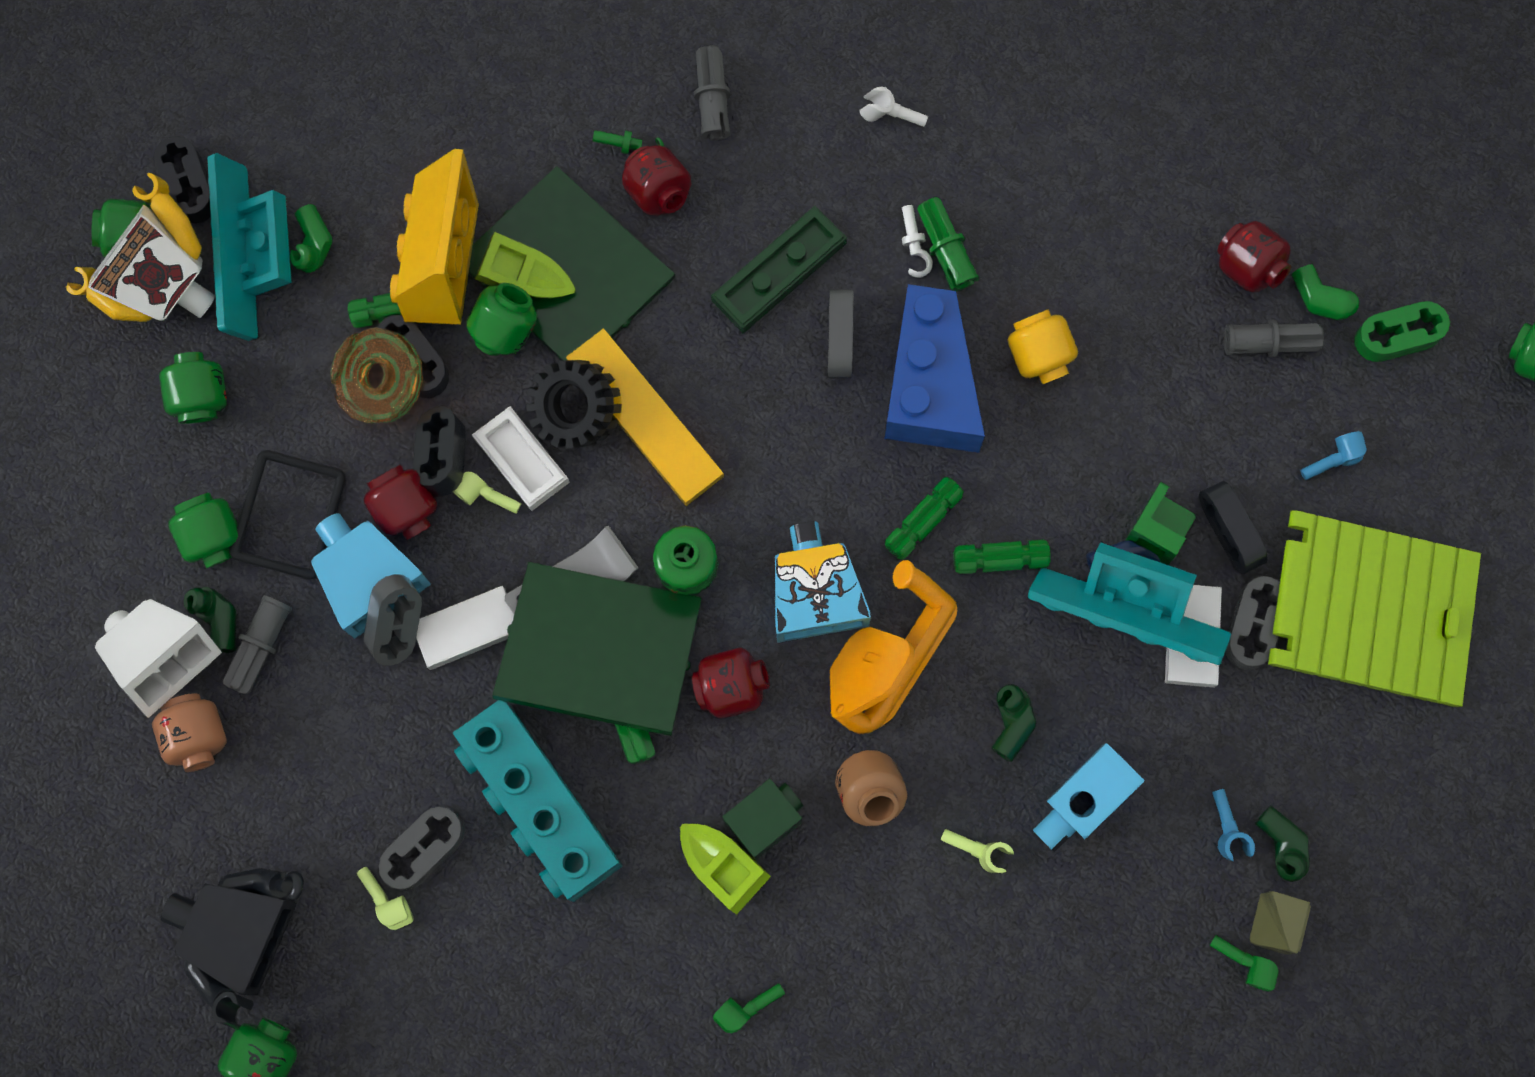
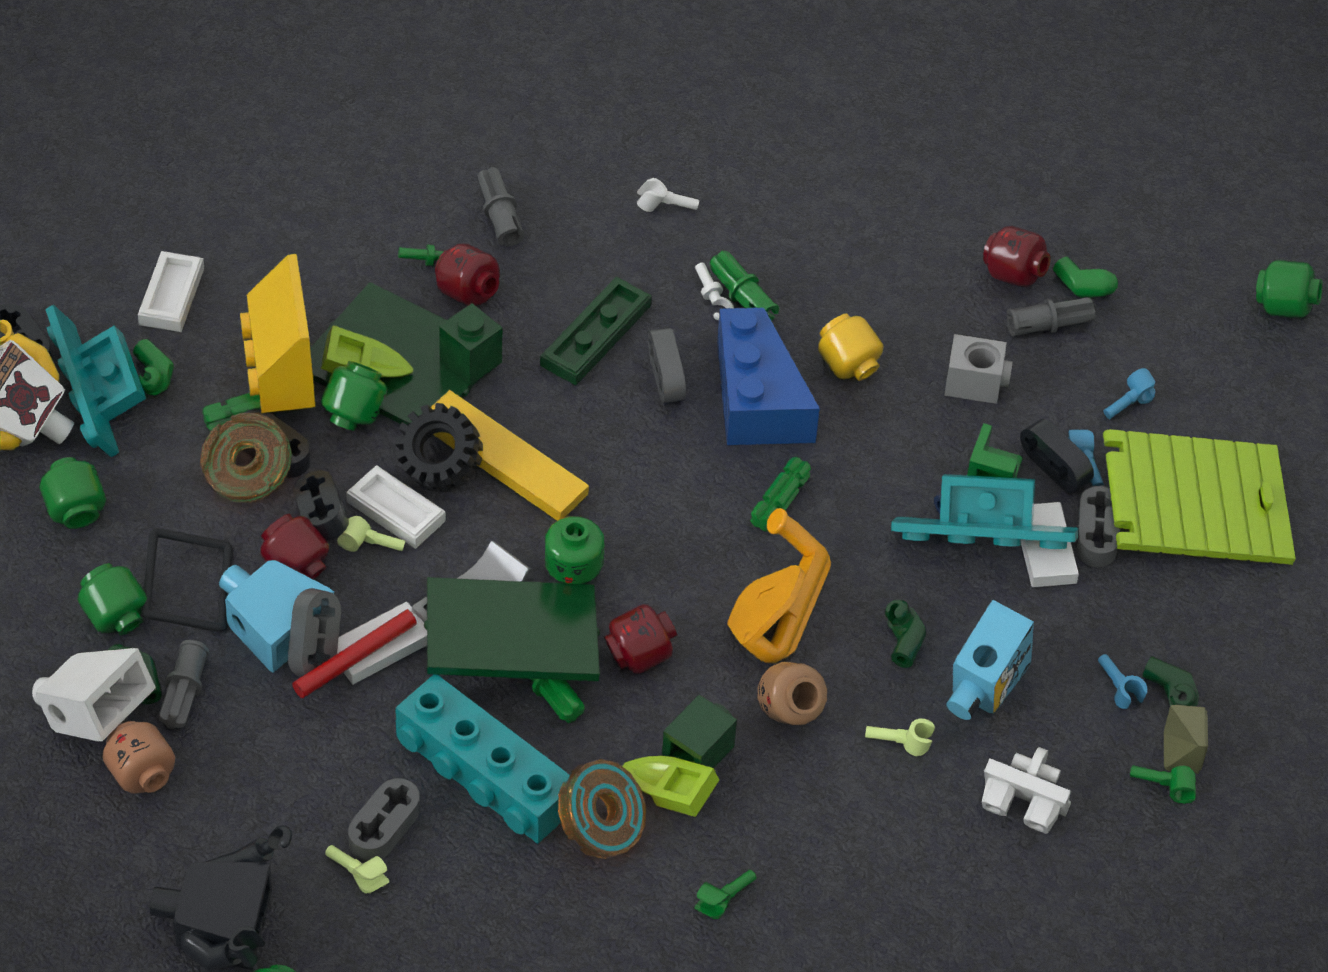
camera: 20 degrees left, 25 degrees down
torso [775,521,871,643] -> none
green axle [953,539,1051,574] -> none
green beam [1354,301,1450,362] -> none
none -> white tile [138,251,204,332]
none -> red bar [292,609,417,699]
none -> dark green brick [439,303,503,385]
none -> clear orange tile [558,759,646,859]
none -> light grey brick [944,334,1013,404]
none -> white hips [982,747,1071,834]
none -> dark azure hand [1068,430,1104,486]

